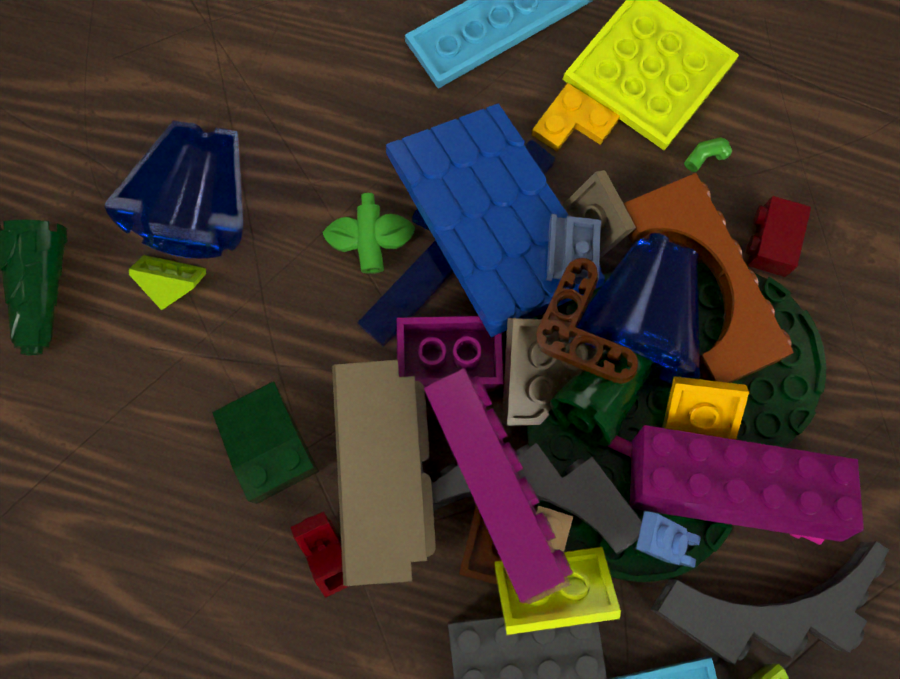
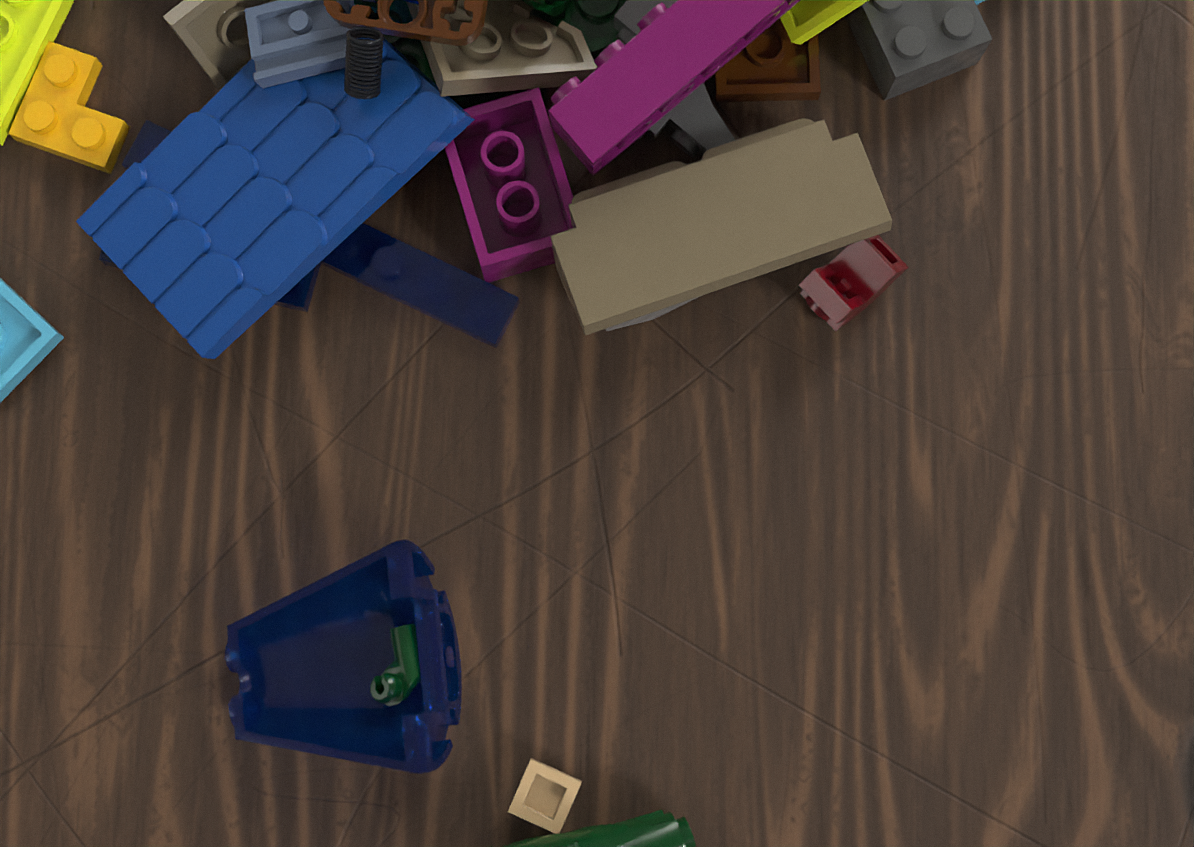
camera: 105 degrees left, 5 degrees up
lime slope [129,255,206,310] -> none
dark green slope [212,381,319,504] -> none
bright green plant [323,193,415,274] -> none
none -> black piece [344,26,384,100]
none -> dark green arm [370,624,425,706]
none -> tan plate [508,758,582,834]

